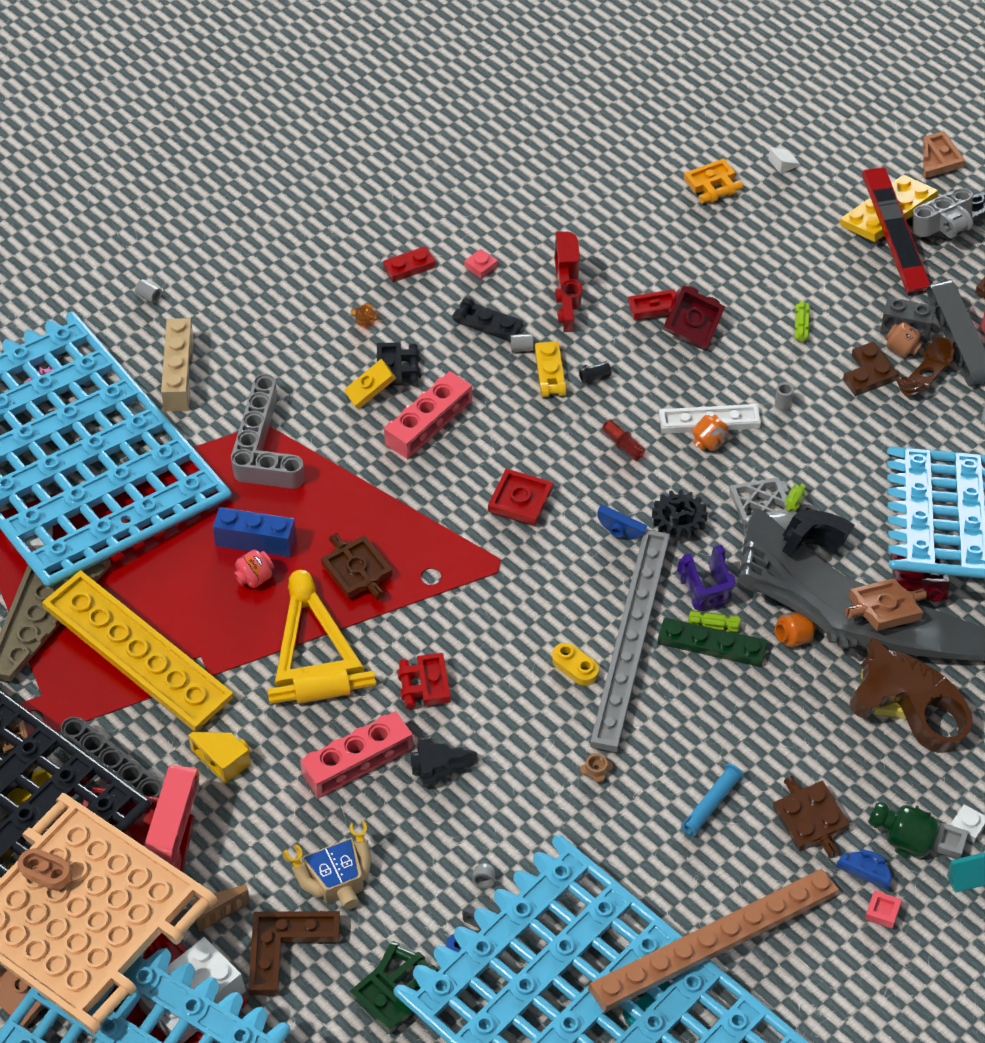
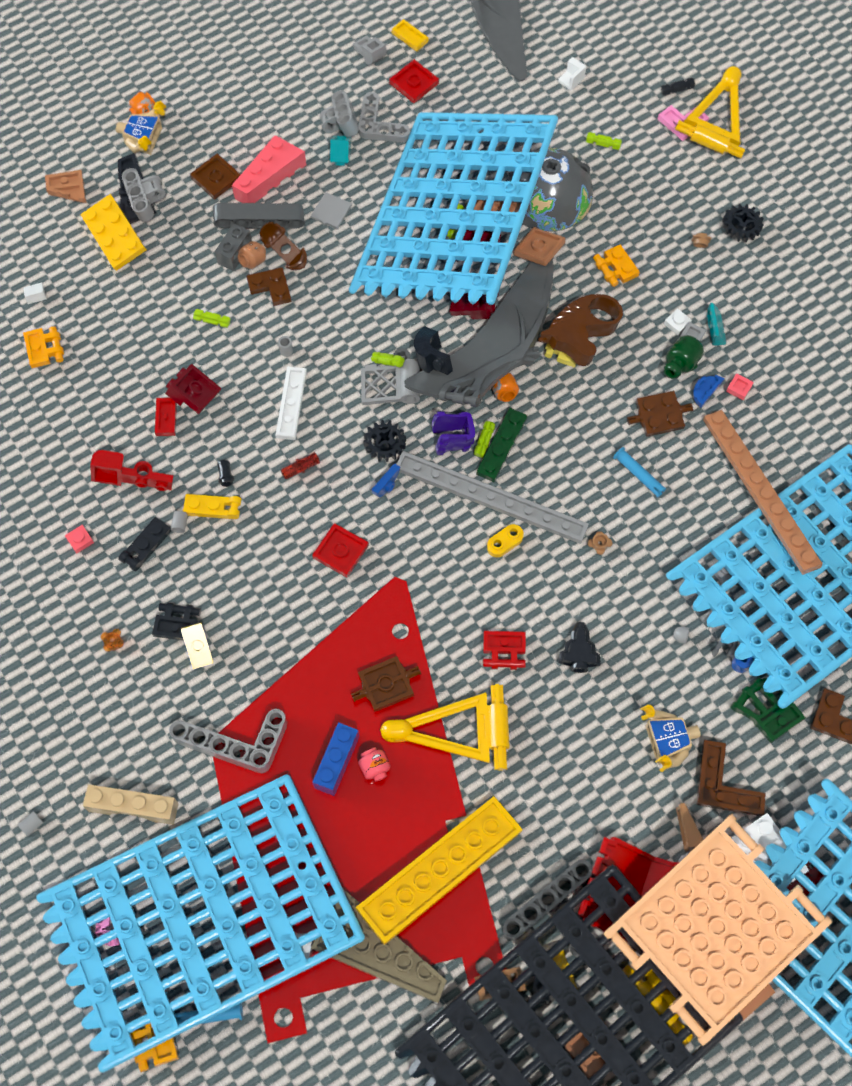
camera: 80 degrees left, 15 degrees up
nougat plate [17,848,73,890] -> none
coral beam [144,765,200,870] -> none
yellow slope [188,732,251,784] -> none
coral brick [300,711,413,798] -> none
red plate [383,246,436,282] -> none
coral brick [384,371,472,460] -> none
orange head [692,414,729,451] -> none
nougat plate [845,578,927,631] -> none
tile [862,167,930,294] -> none

